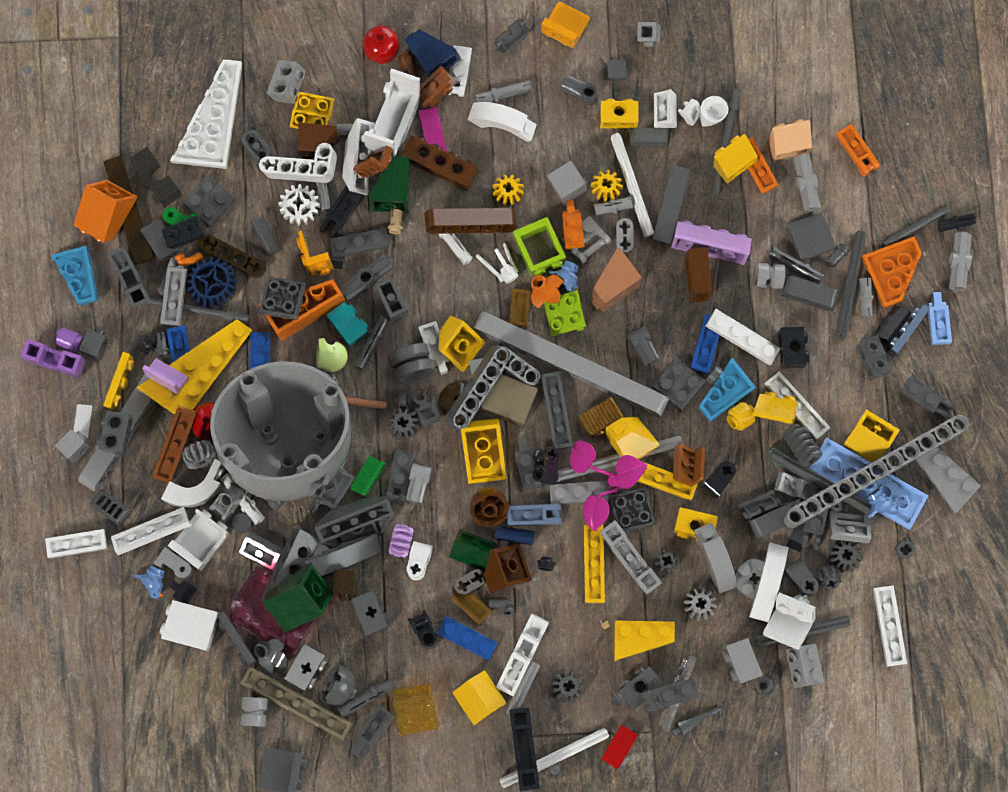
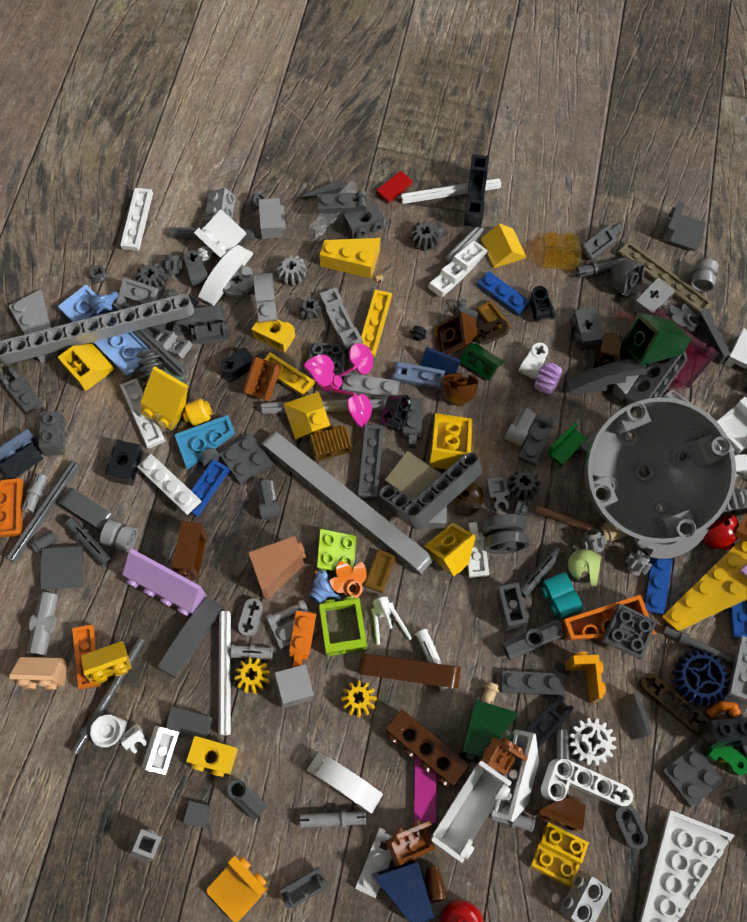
camera: 165 degrees left, 10 degrees down
dark grey wedge [314,497,394,548] -> none

